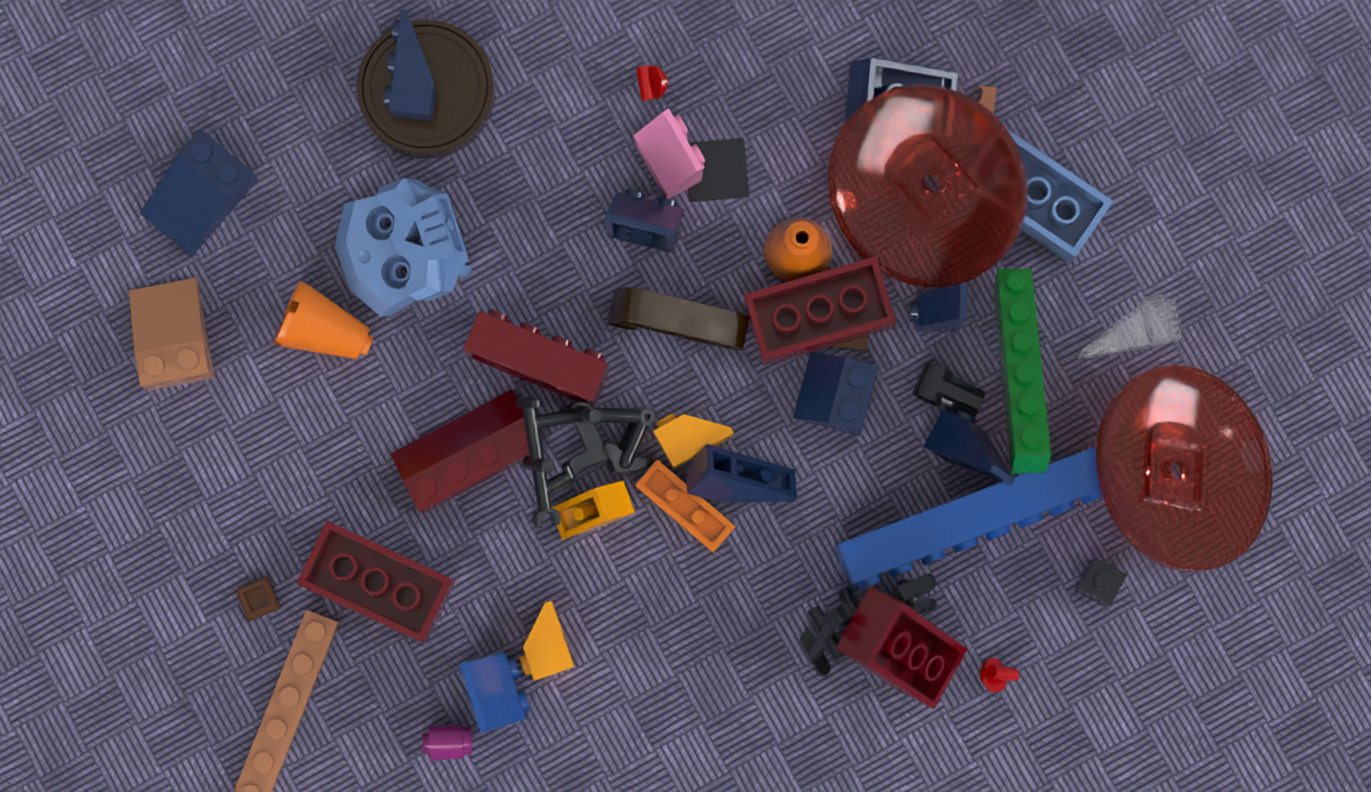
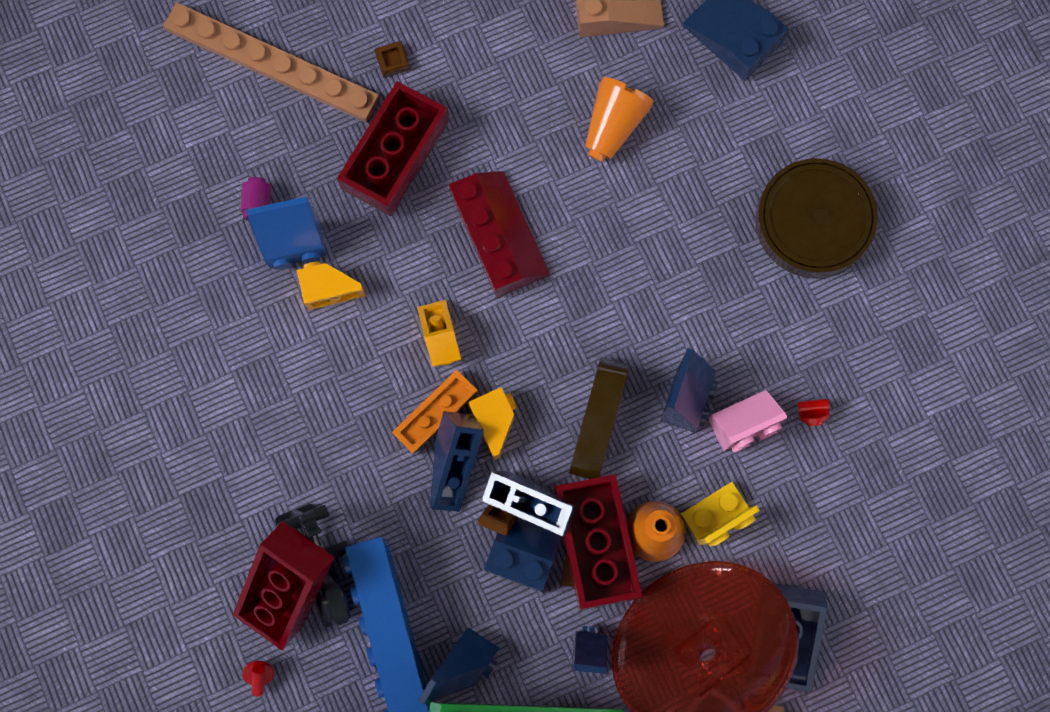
camera: 100 degrees right, 5 degrees down
medium blue brick [335,178,472,317] -> none
dark blue slope [384,9,437,122] -> none
dark red brick [463,309,609,407] -> none
black piece [515,397,655,529] -> none
black sticker [688,138,749,203] -> none
black piece [912,362,986,418] -> none
none -> reddish brown tile [478,504,519,536]
none -> slope [482,471,575,536]
none -> yellow bracket [680,482,760,547]

